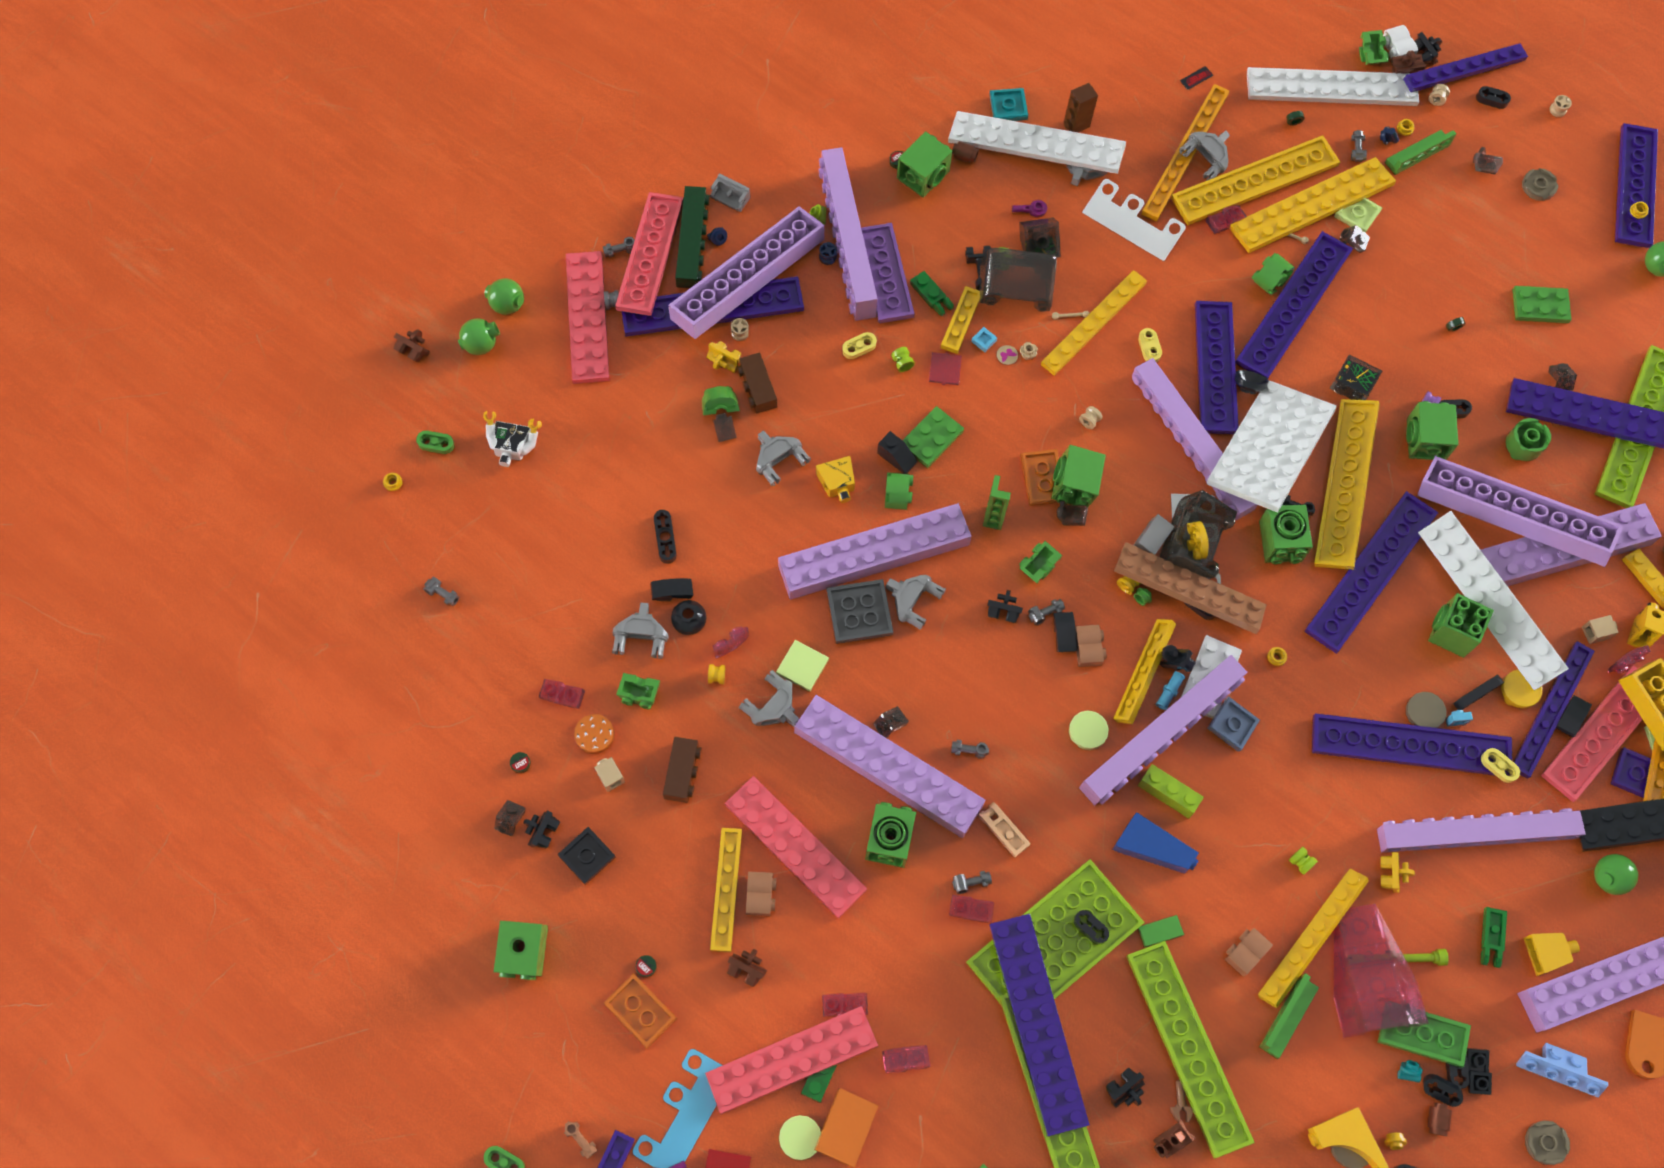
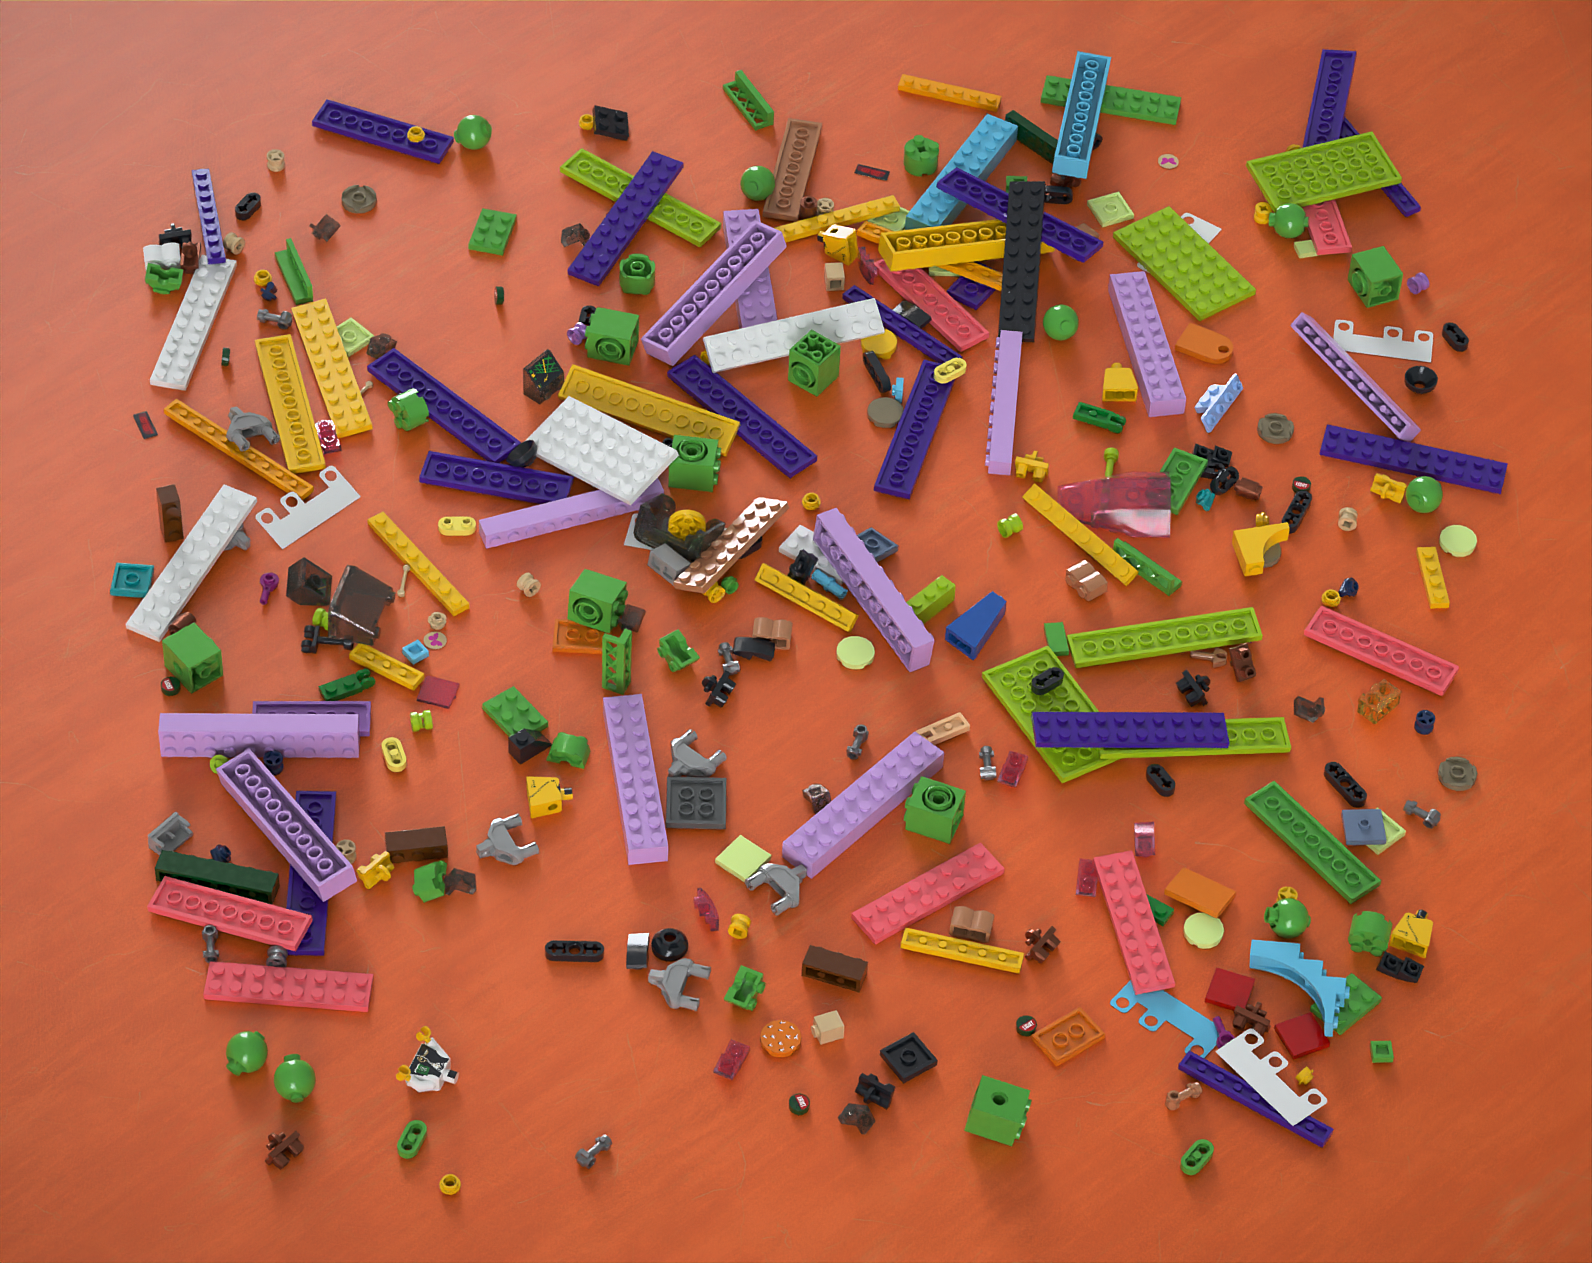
camera: 80 degrees left, 20 degrees down
none -> black beam [1146,764,1175,797]

